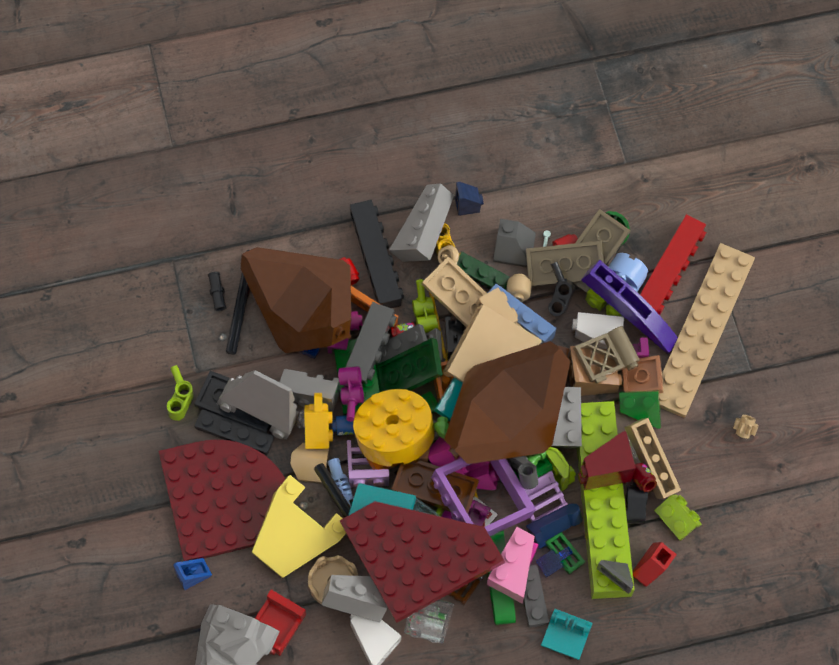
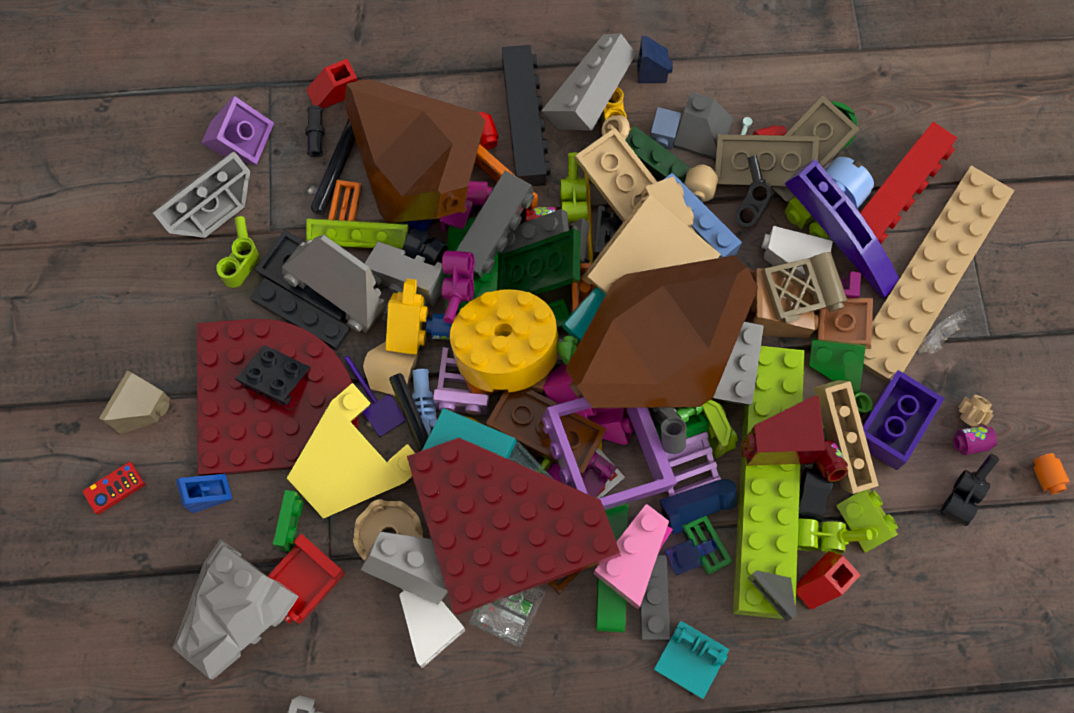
camera: 10 degrees right, 5 degrees up
none -> tile [82,461,146,515]
none -> slope [99,371,170,435]
none -> light grey wedge [152,151,250,238]
none -> medium lavender slope [202,96,274,165]
none -> black hinge [235,345,310,406]
none -> green plate [273,490,303,552]
none -> red slope [306,59,358,109]
none -> lime tile [306,218,408,250]
none -> orange tile [328,180,362,221]
none -> dark purple piece [344,356,406,438]
none -> black wheel [402,228,448,266]
none -> sand blue brick [650,107,681,150]
none -> lime beam [797,519,872,554]
none -> bright green hinge [854,392,872,415]
none -> dark purple brick [862,370,945,470]
none -> clear slope [916,310,966,355]
none -> black beam [941,454,999,526]
none -> magenta brick [953,425,997,456]
none -> orange brick [1033,453,1070,495]

